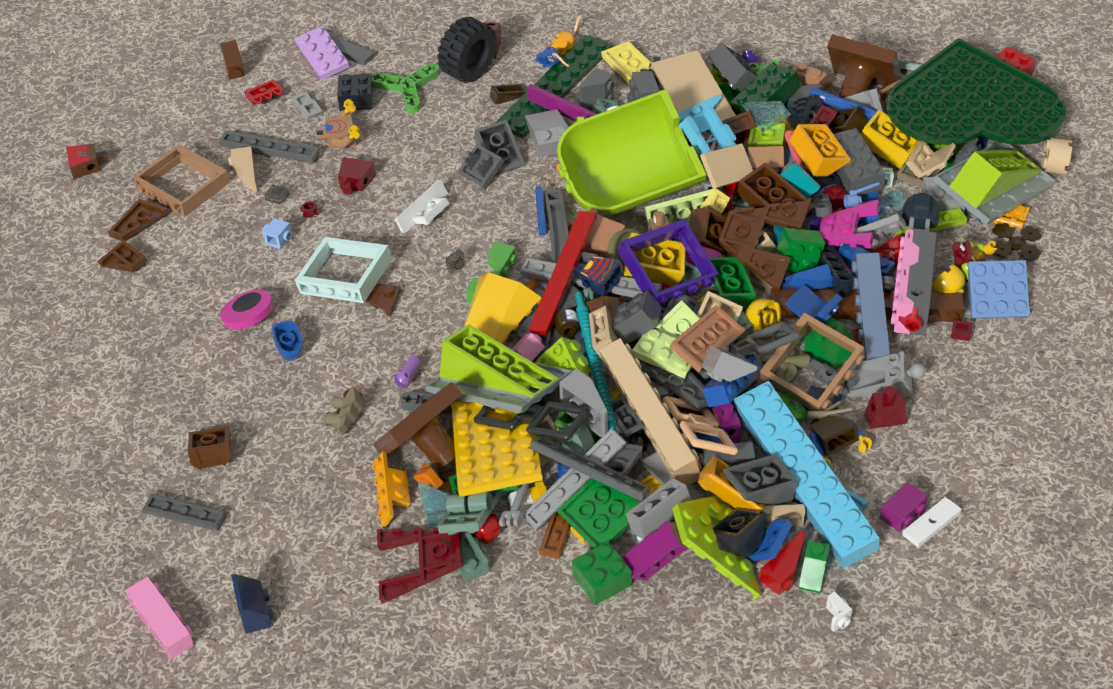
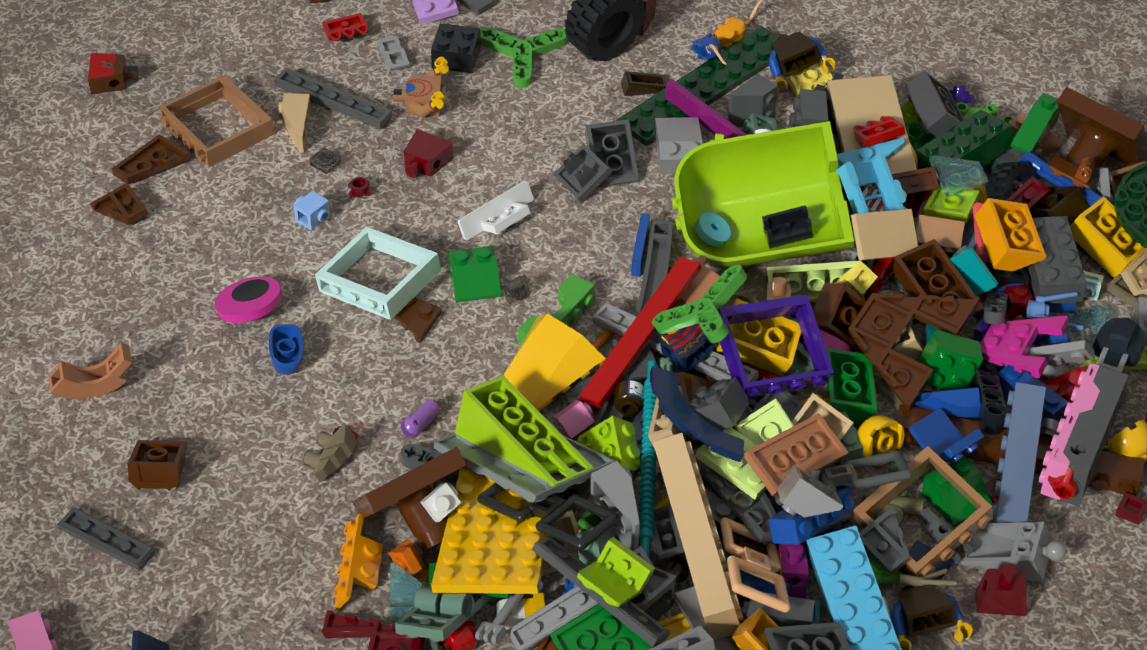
camera: 10 degrees right, 0 degrees up
none -> nougat arch [48,343,132,399]
none -> white bracket [420,482,461,522]
none -> green slope [448,246,501,303]
none -> lime bracket [577,537,655,607]
none -> dark blue tile [650,366,744,462]
none -> bright green piece [652,265,747,343]
none -> medium azure piece [695,212,731,247]
none -> black hinge [762,205,813,249]
none -> dark brown torso [769,32,835,94]
none -> red plate [853,116,905,147]
none -> dark grey wing [859,507,910,576]
none -> green slope [1010,93,1060,153]
none -> dark orange hinge [1049,155,1095,189]

